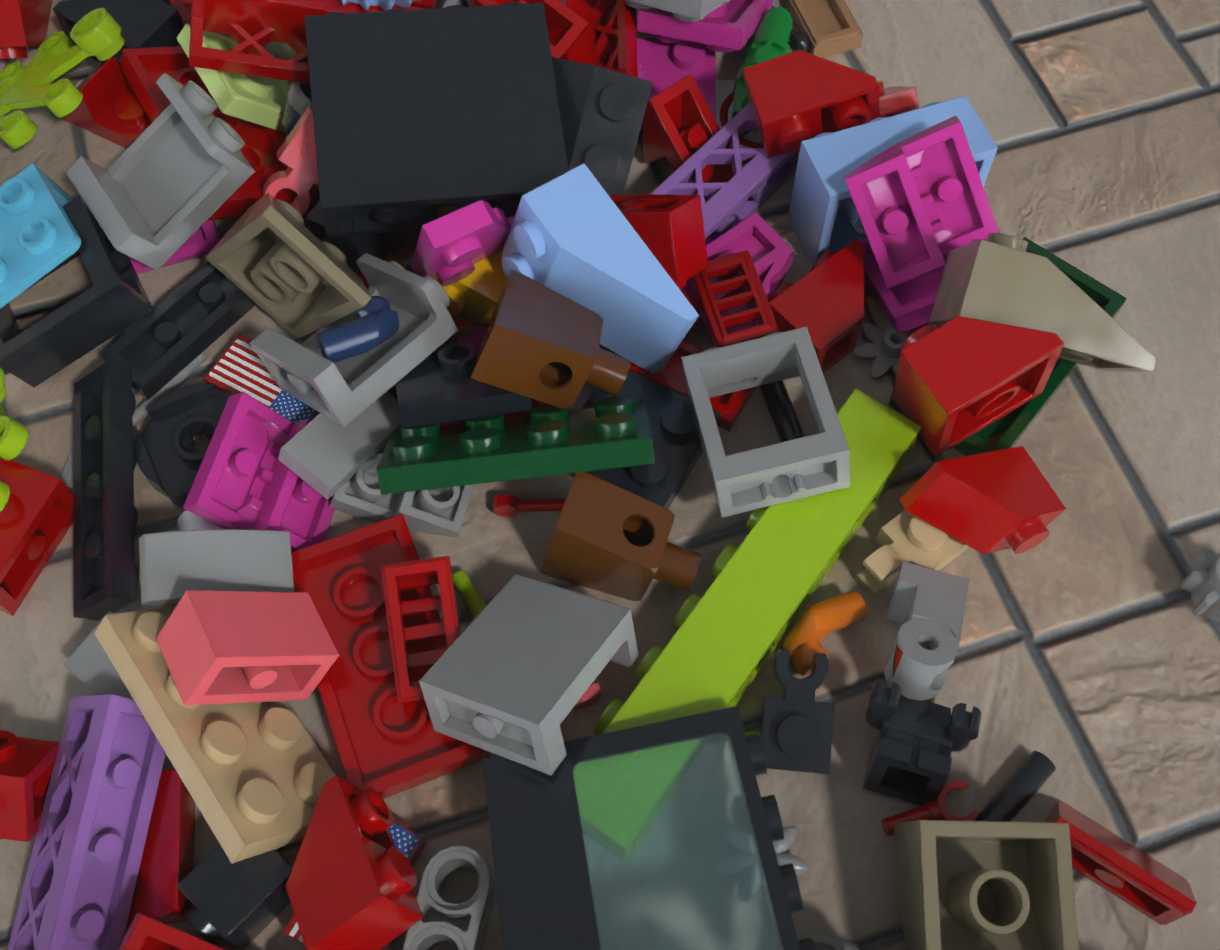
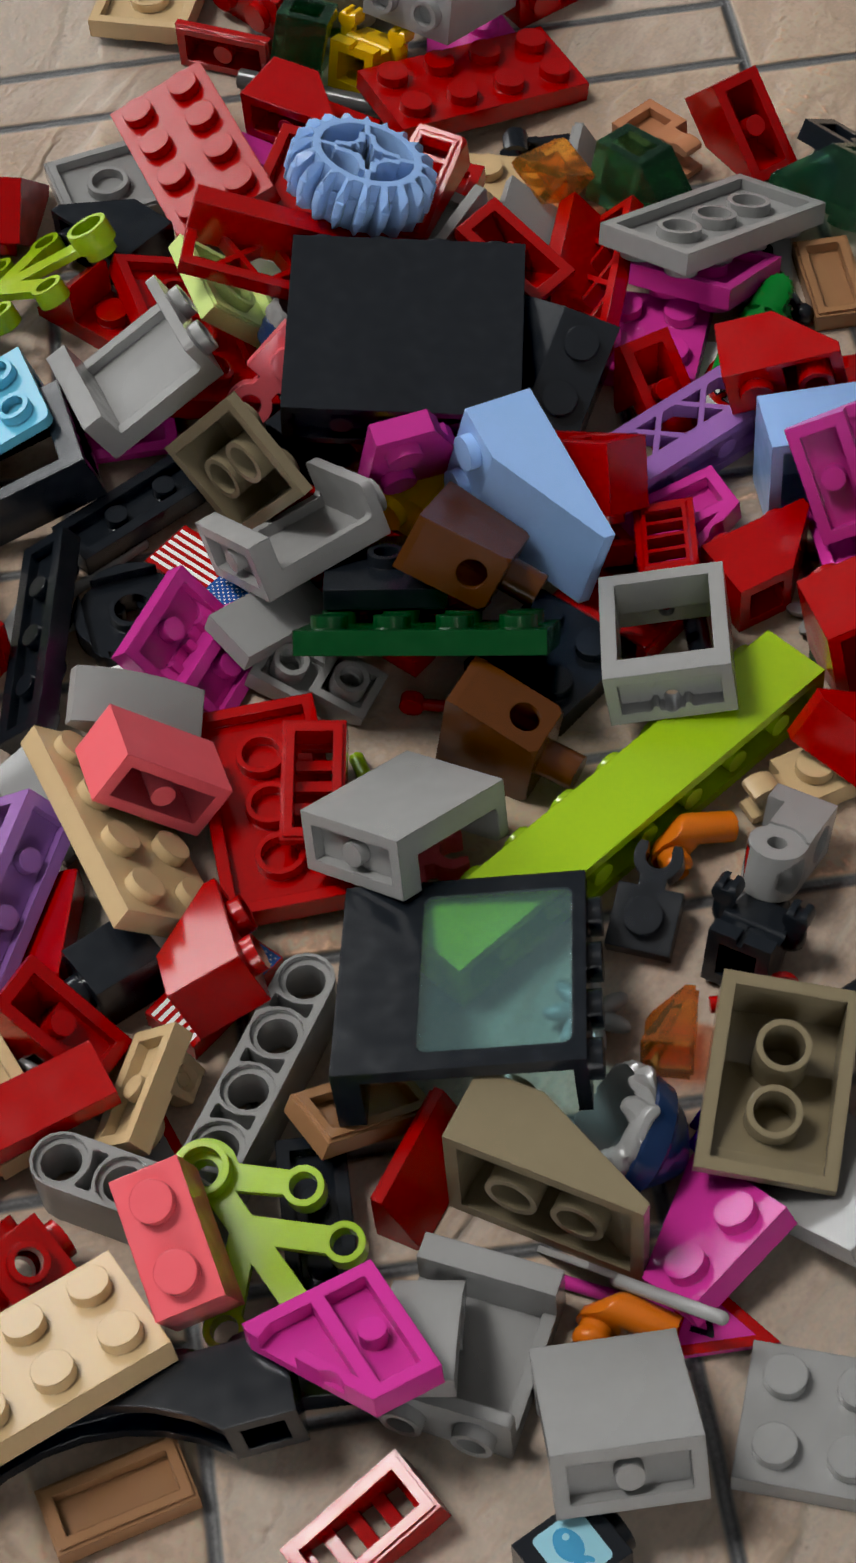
camera: 15 degrees right, 10 degrees down
dark blue arm [316,296,400,363] -> none
none -> clear orange slope [640,984,699,1080]

